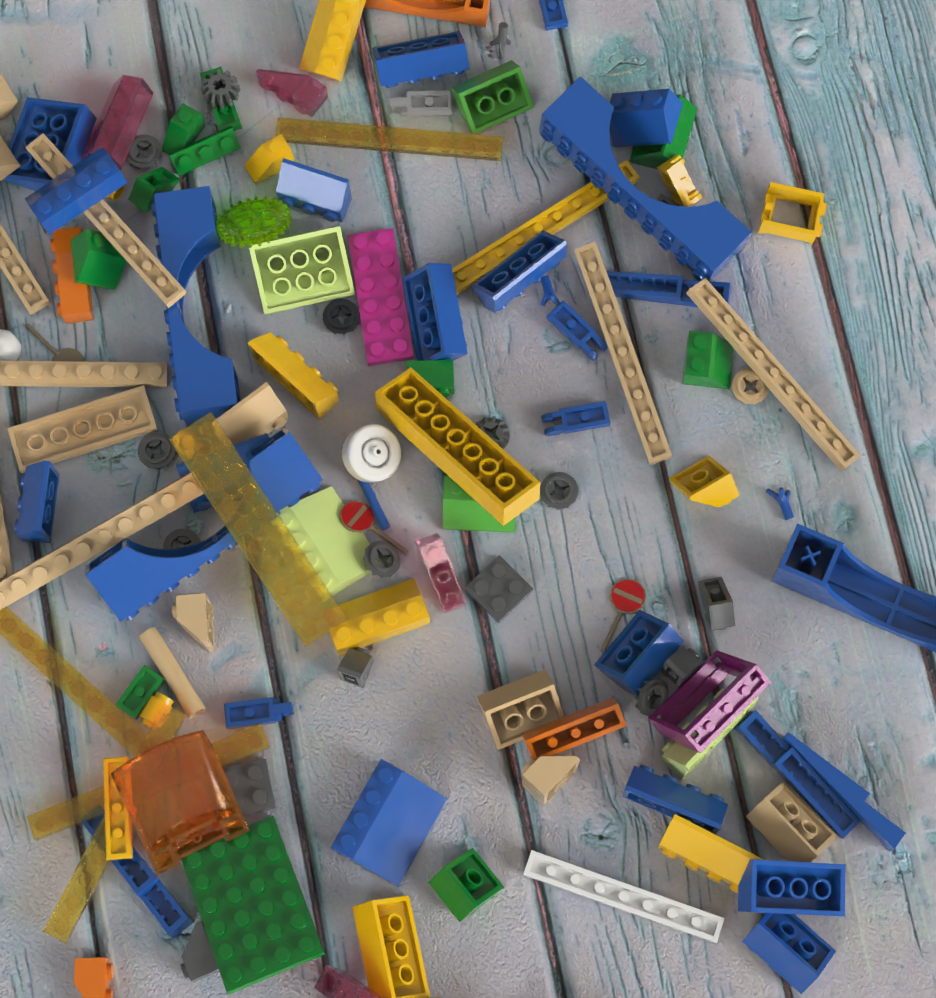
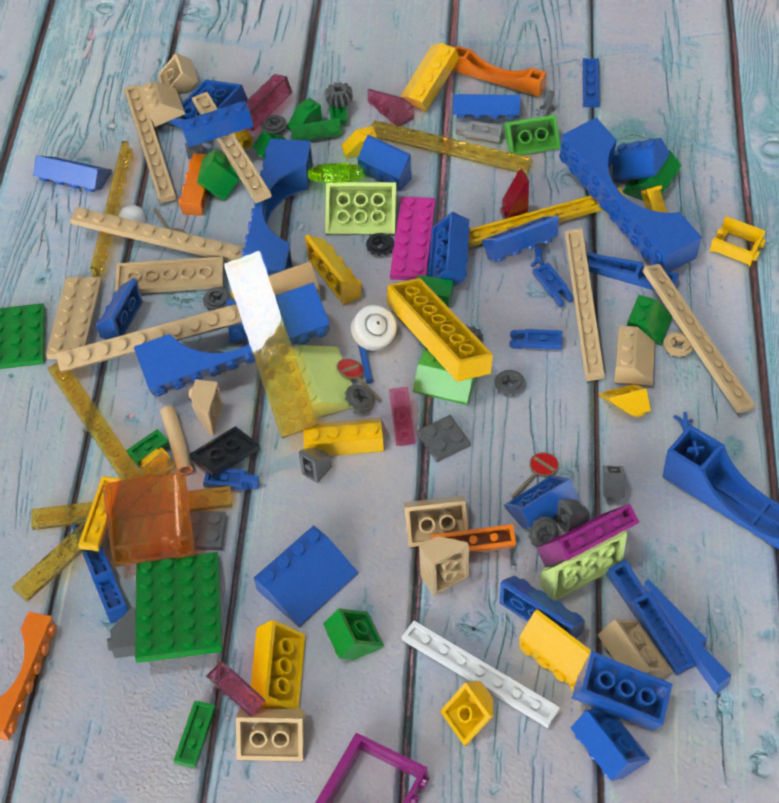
camera: 15 degrees right, 20 degrees down
none -> black tile [189,426,260,478]
none -> yellow slope [440,681,493,746]
none -> dark red slope [500,169,530,219]
none -> tan slope [614,325,655,386]

